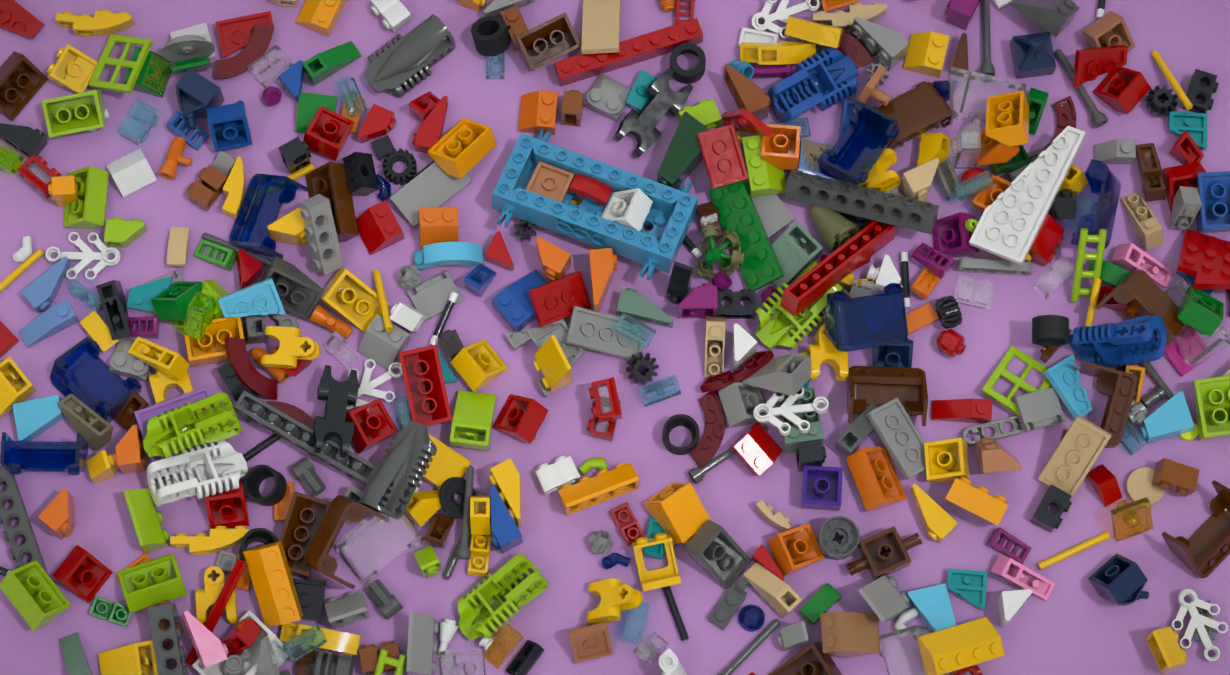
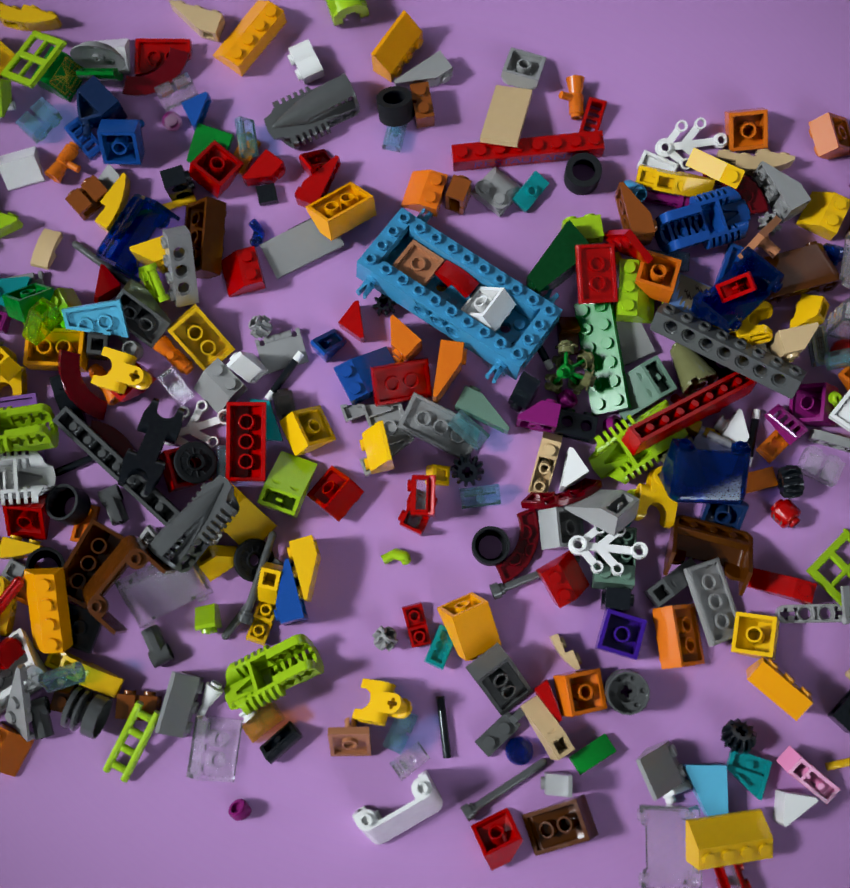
camera: 20 degrees right, 5 degrees up
bright green slope [193,239,237,271] -> none
green slope [302,41,362,86] -> none
light grey slope [324,591,370,629] -> none
black brick [343,152,379,196] -> none
yellow piece [373,270,393,332] -> none
black tyre [382,148,417,185] -> none
medium azure arch [414,242,483,271] -> none
orange slope [418,207,458,249] -> none
reddish brown slope [424,513,455,548] -> none
reddish brown slope [515,12,581,71] -> none
white brick [535,455,580,495] -> none
light orange slope [558,462,639,516] -> none
clear blue arm [602,552,631,569] -> none
black piece [613,67,693,158] -> none
yellow window [632,533,681,592] -> none
medium nougat slope [820,611,880,658] -> none
reddish brown brick [846,526,922,581] -> none
yellow slope [911,483,958,543] -> none
nougat slope [976,438,1022,473] -> none
magenta slope [986,527,1031,564] -> none
none -> lime plate [138,262,170,303]
none -> black wheel [174,441,217,484]
none -> yellow slope [425,464,450,486]
none -> red slope [715,271,758,303]
none -> black gear [721,718,757,755]

